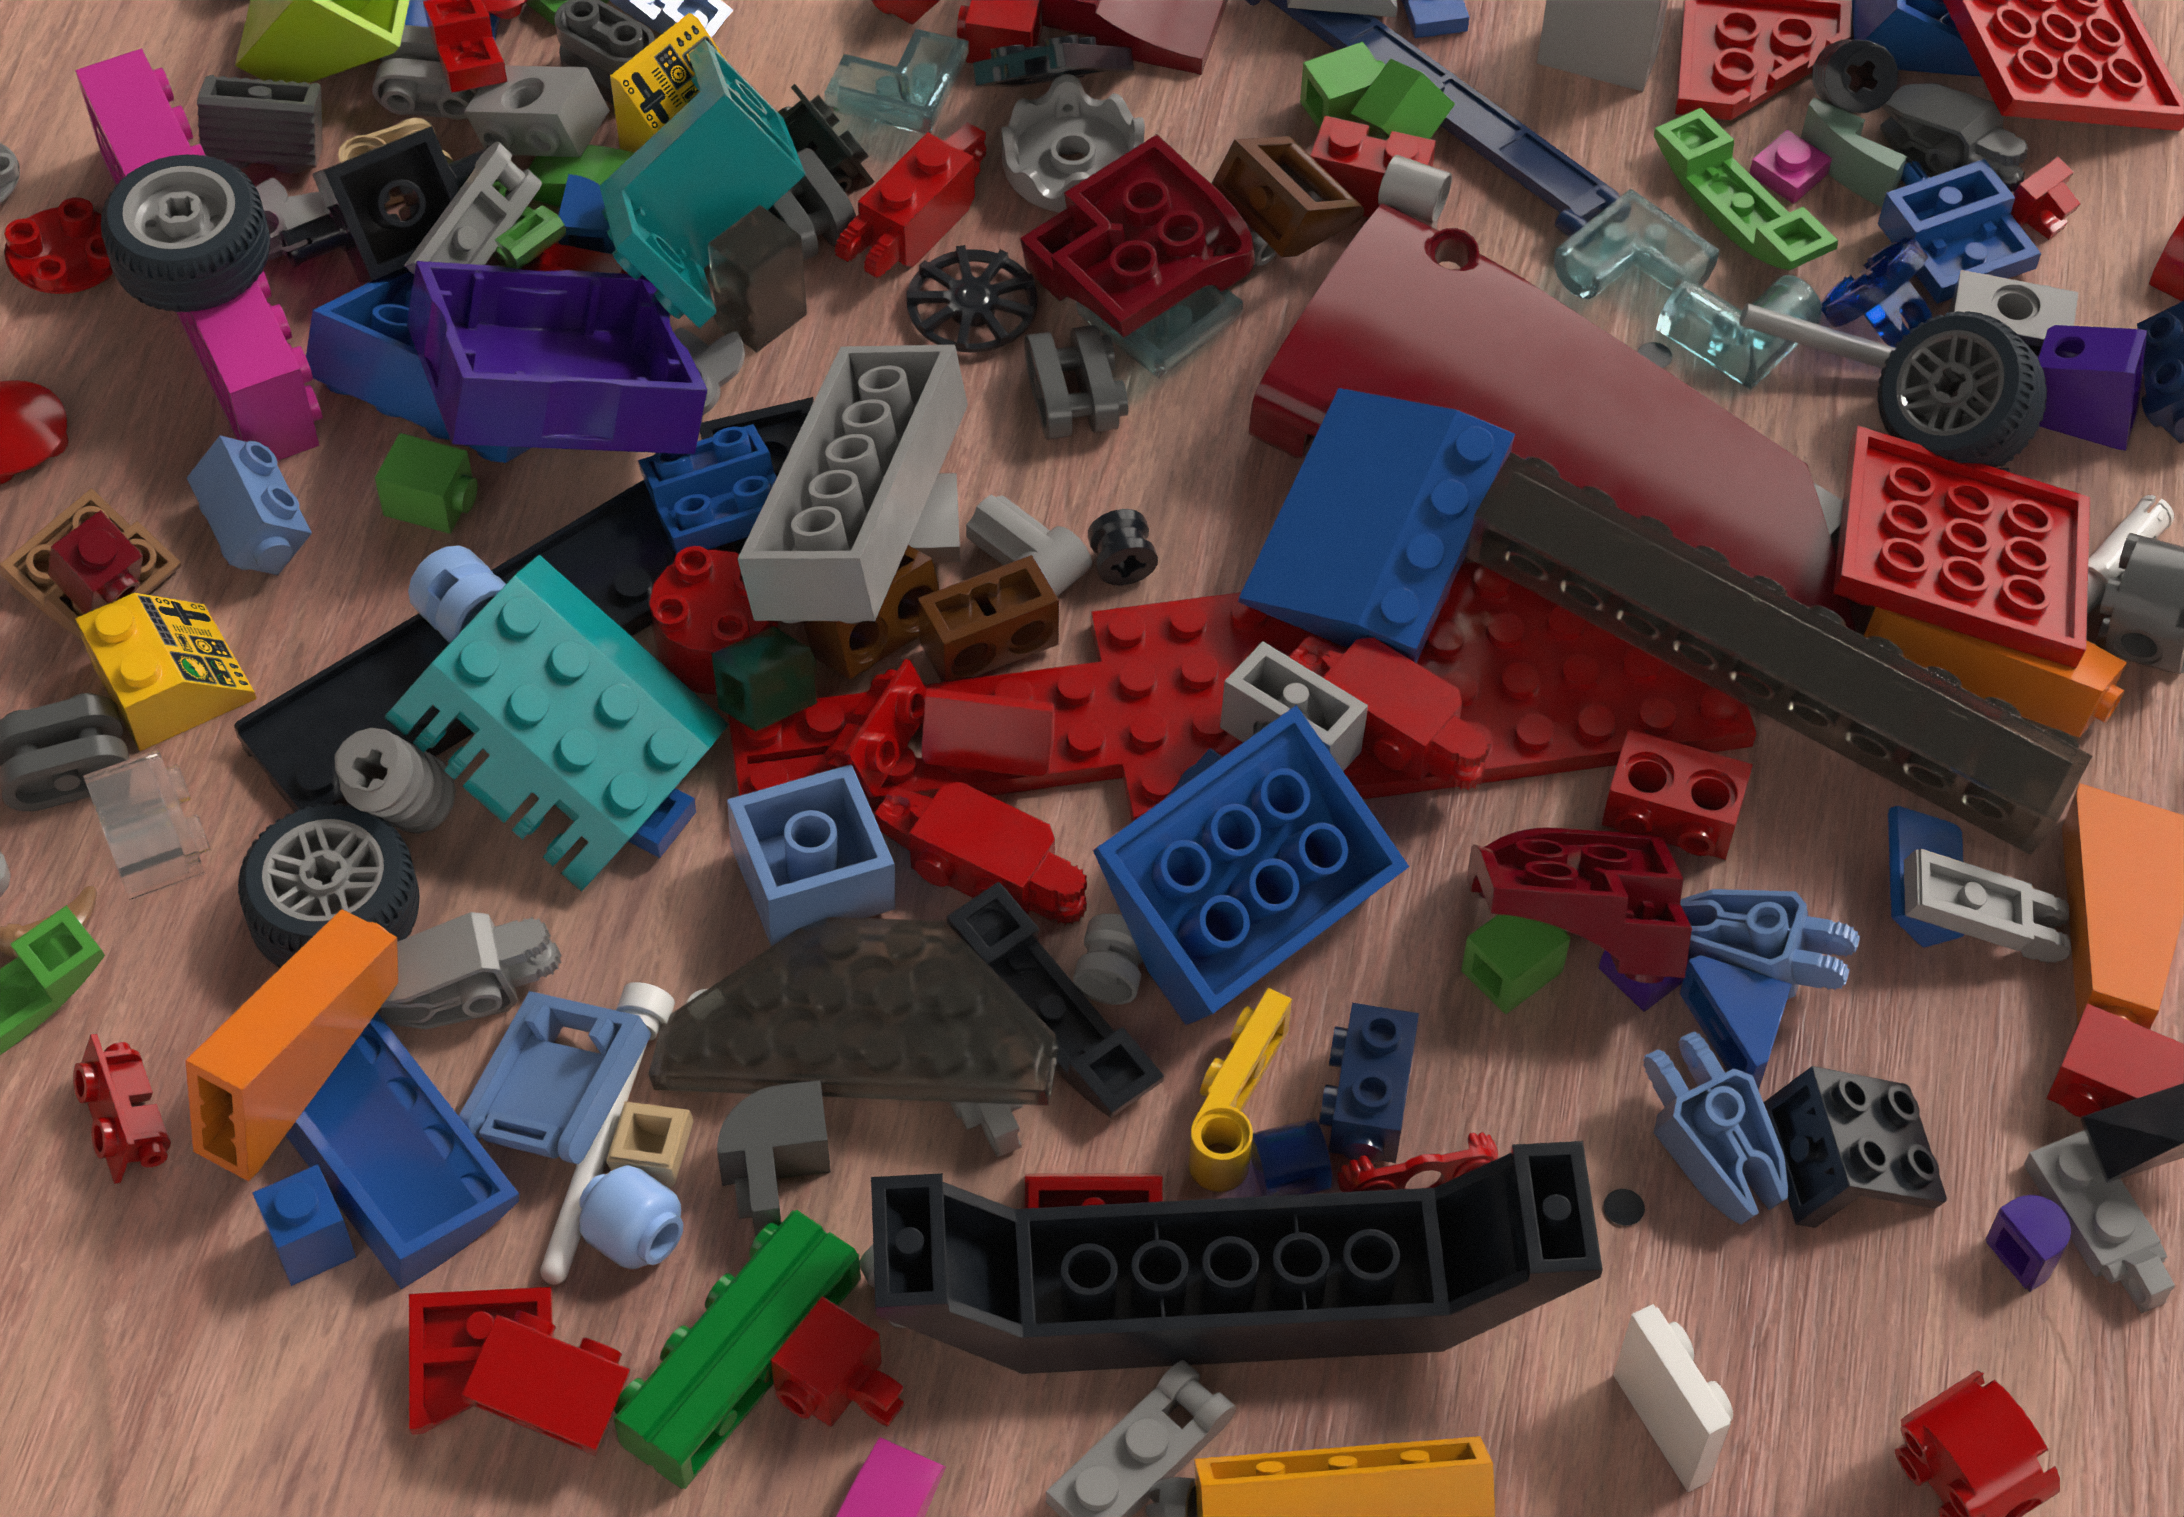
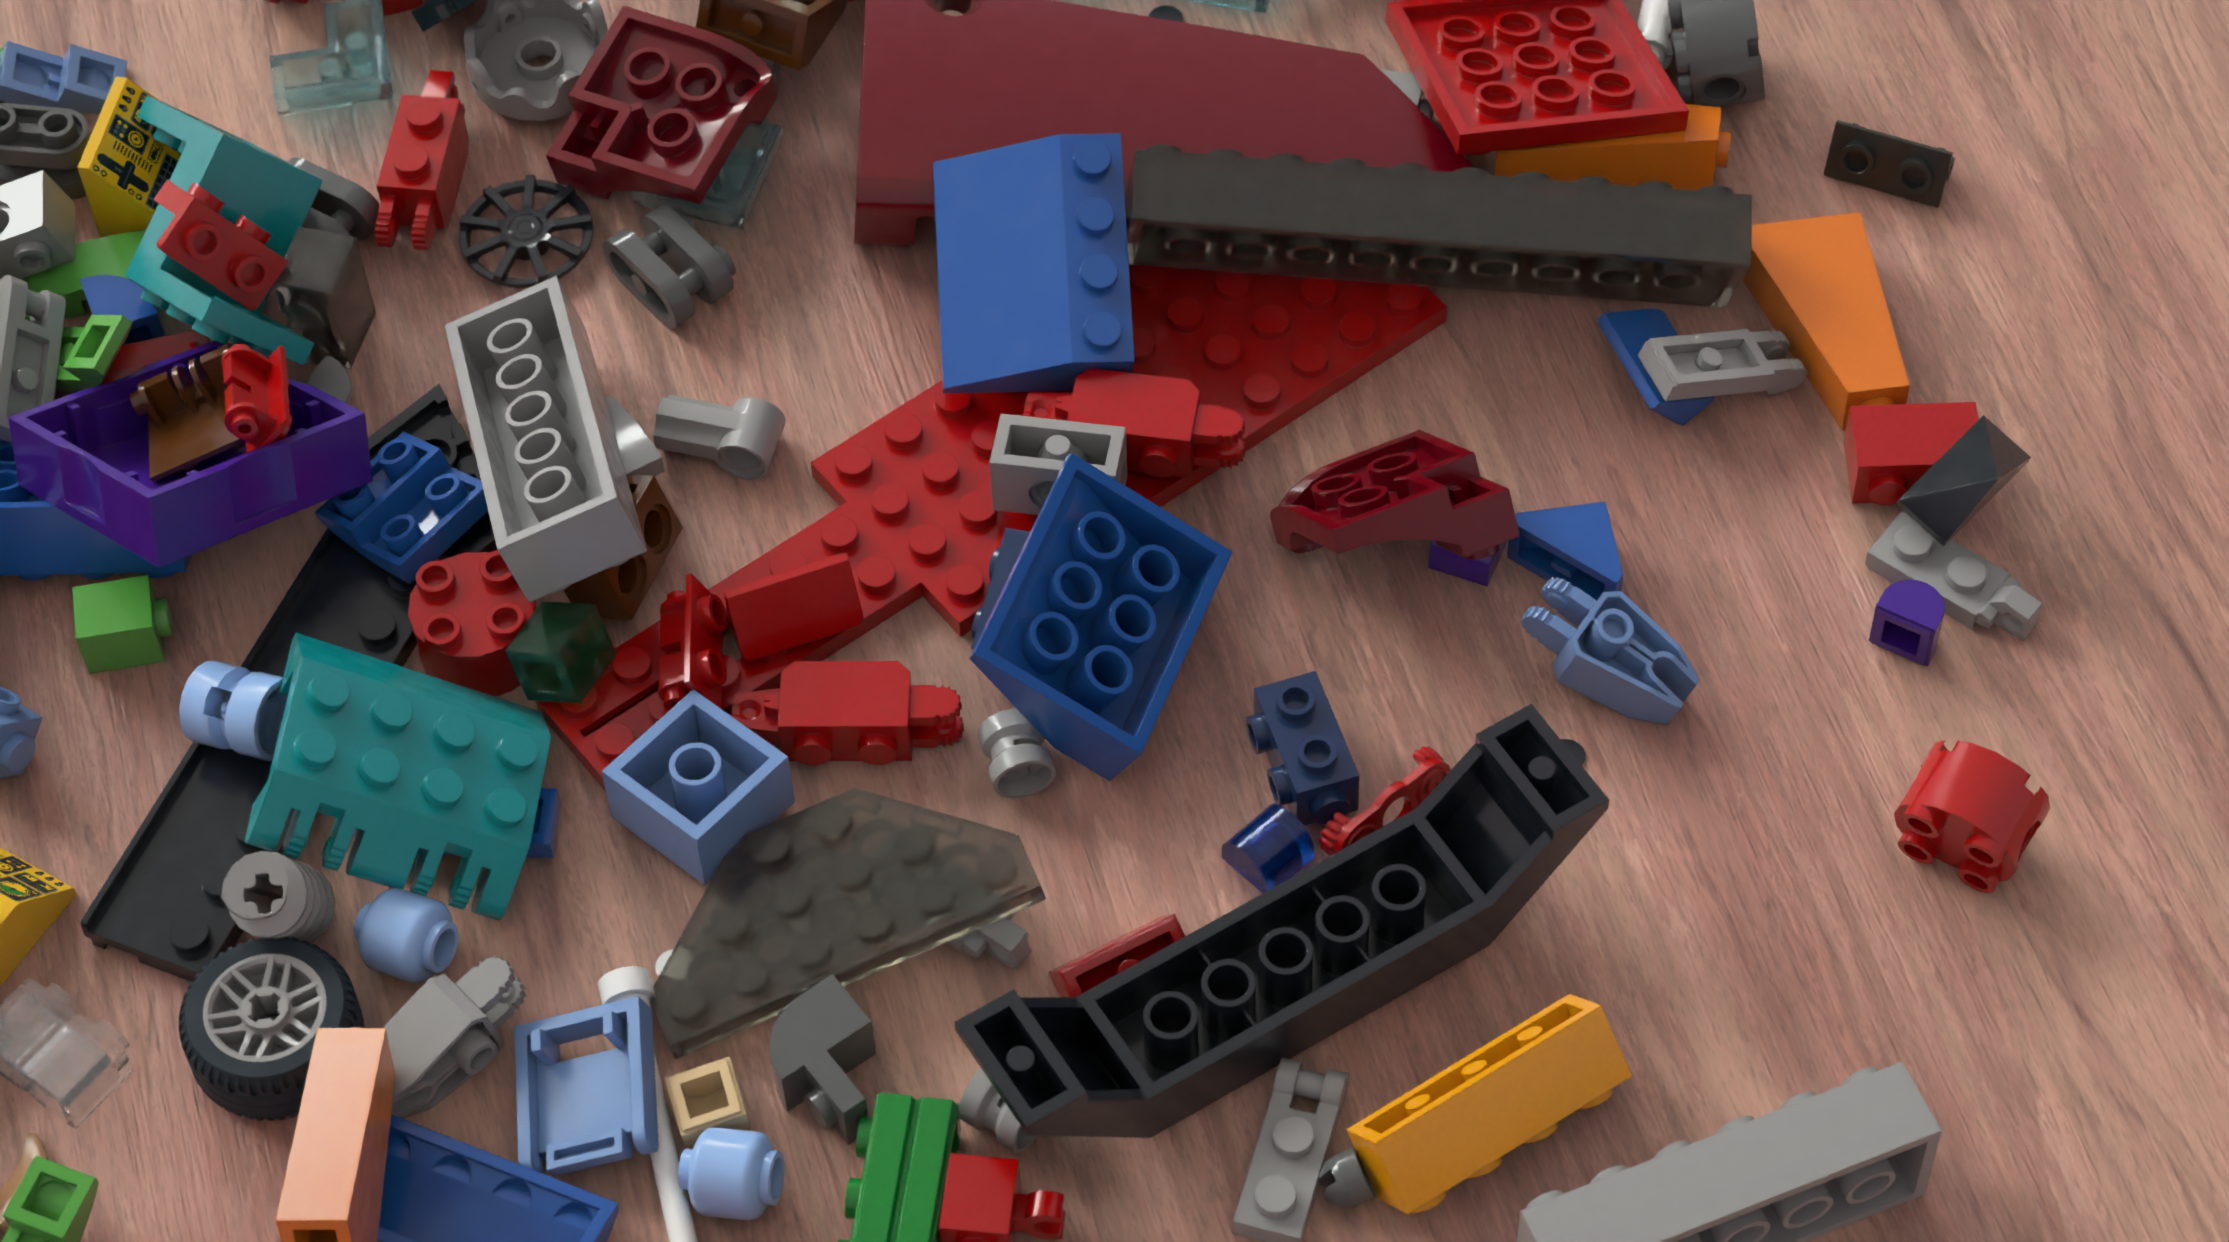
camera: 25 degrees left, 0 degrees up
pearl dark grey hinge [778,84,875,192] -> none
reddish brown brick [918,555,1059,682] -> none
black slope [946,882,1164,1118] -> none
black wheel [1087,509,1158,586] -> none
yellow plate [1189,988,1292,1192] -> none
bright green brick [1461,914,1571,1015] -> none
red brick [1601,729,1753,860] -> none
white tile [1613,1304,1733,1492] -> none
medium blue hinge [1680,889,1860,1000] -> none
black bracket [1763,1066,1947,1228] -> none
none -> reddish brown hinge [130,343,246,482]
none -> red bracket [153,179,289,311]
none -> red hinge [221,344,292,453]
none -> light blue head [354,888,459,983]

